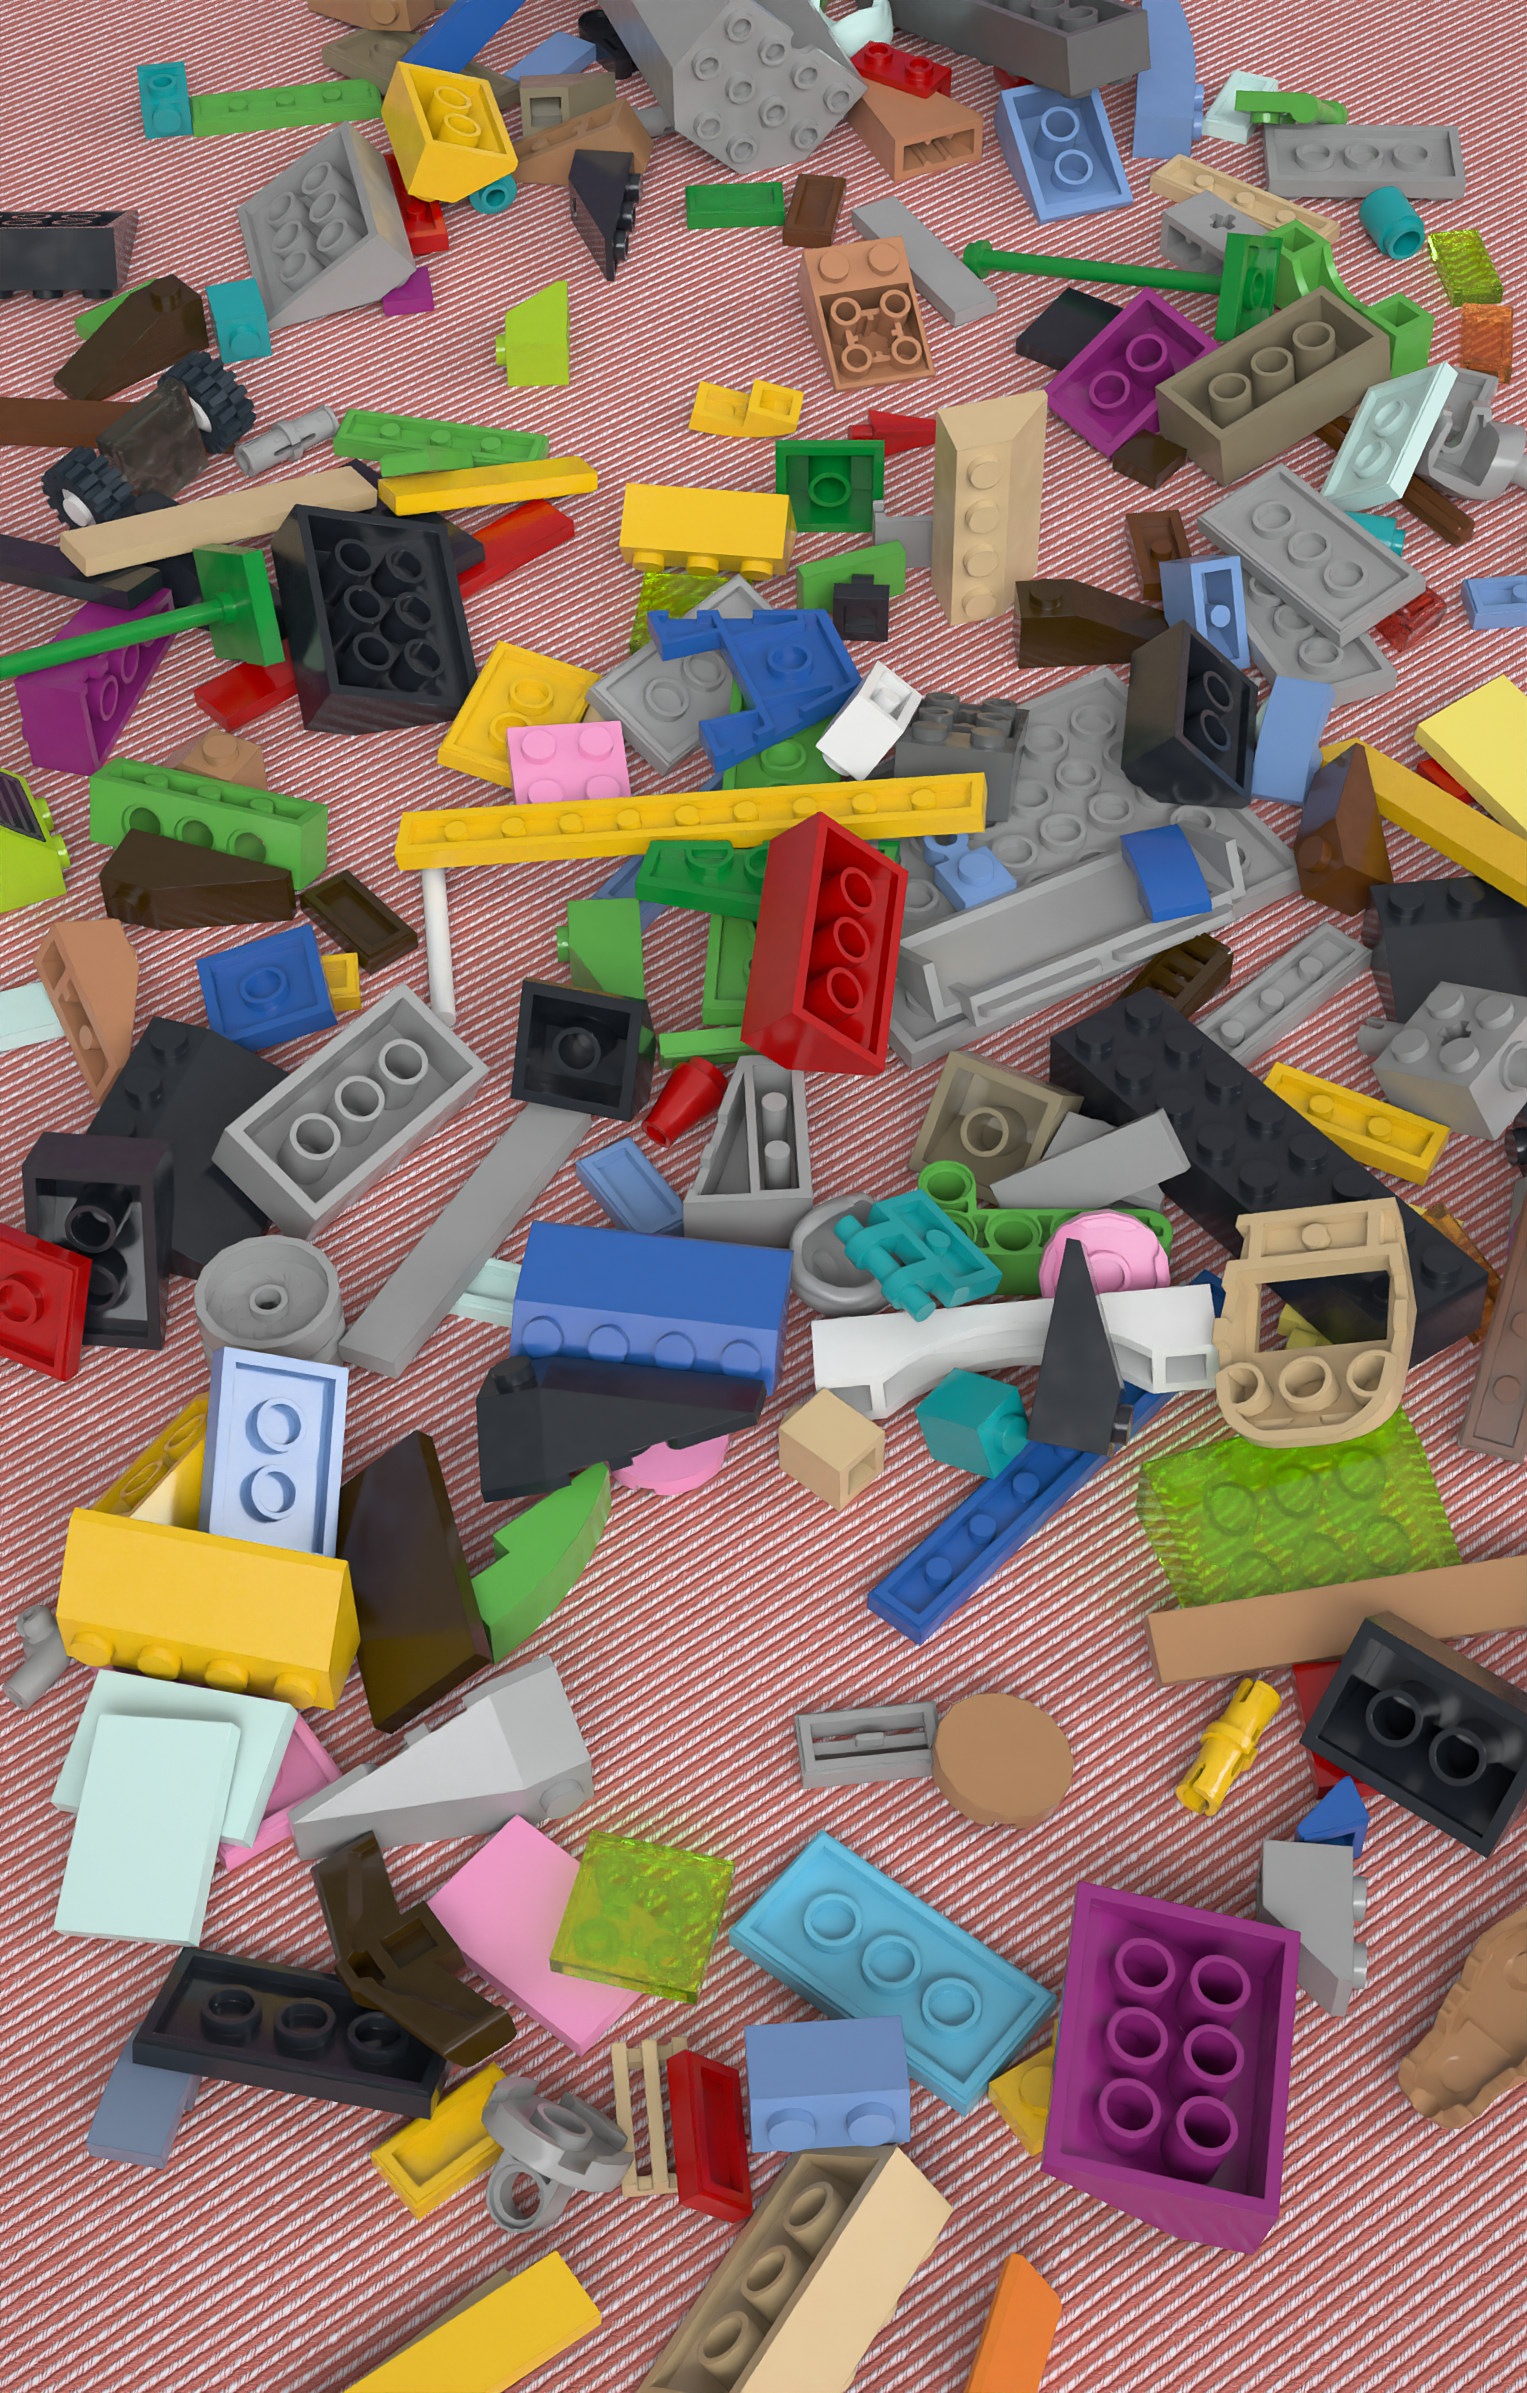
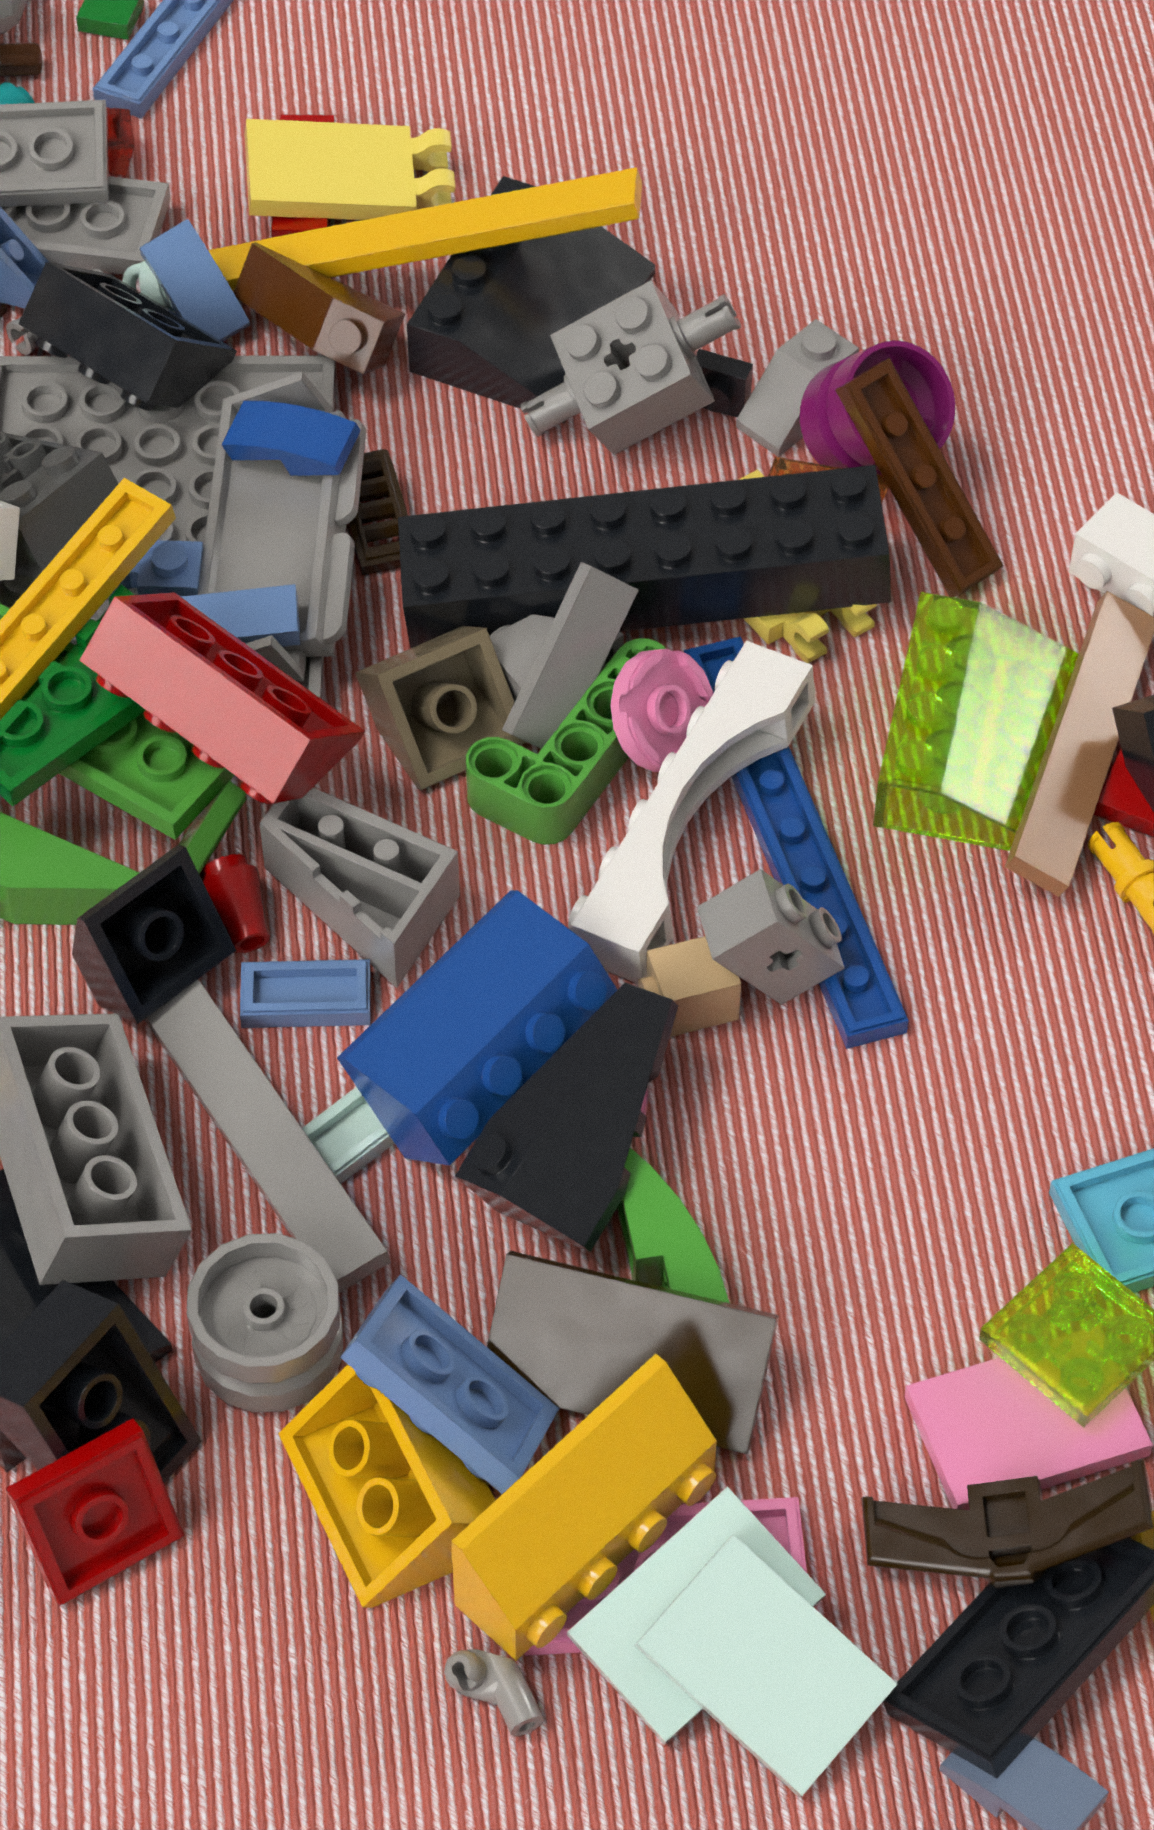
camera: 60 degrees left, 5 degrees up
wedge [287,1654,594,1861] -> none
light grey piece [789,1192,906,1319] -> none
light grey tile [794,1701,939,1789] -> none
teal plate [833,1189,1003,1322] -> none
teal brick [915,1368,1030,1480] -> none
medium nougat tile [930,1693,1074,1829] -> none
black slope [1026,1238,1134,1458] -> none
light grey tile [1196,921,1372,1068] -> none
tan slope [1211,1197,1417,1448] -> none
yellow plate [1263,1061,1451,1187] -> none
none -> medium blue tile [182,584,301,647]
none -> light grey brick [697,869,845,1005]

